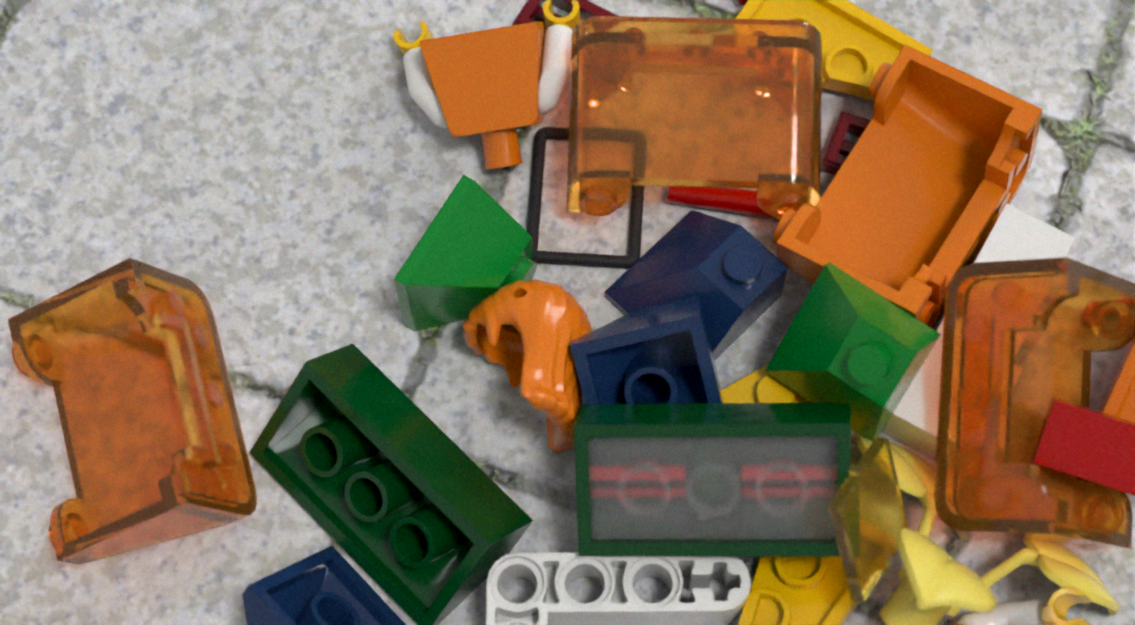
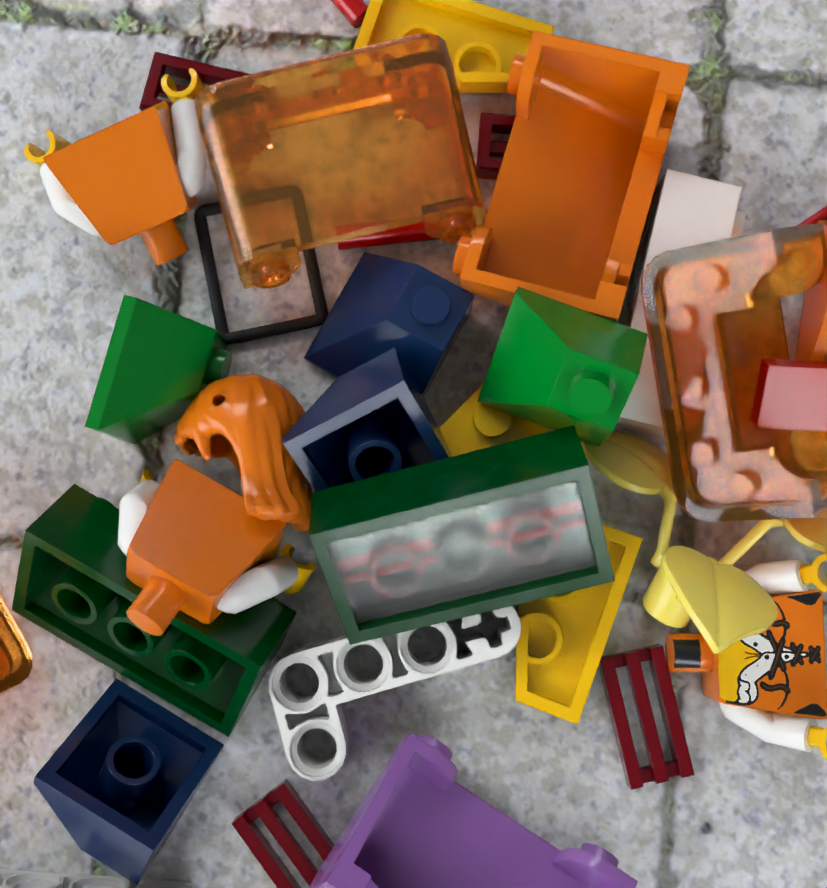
camera: 15 degrees left, 15 degrees up
clear yellow piece [828,437,909,602] -> none
none -> orange torso [118,459,317,636]

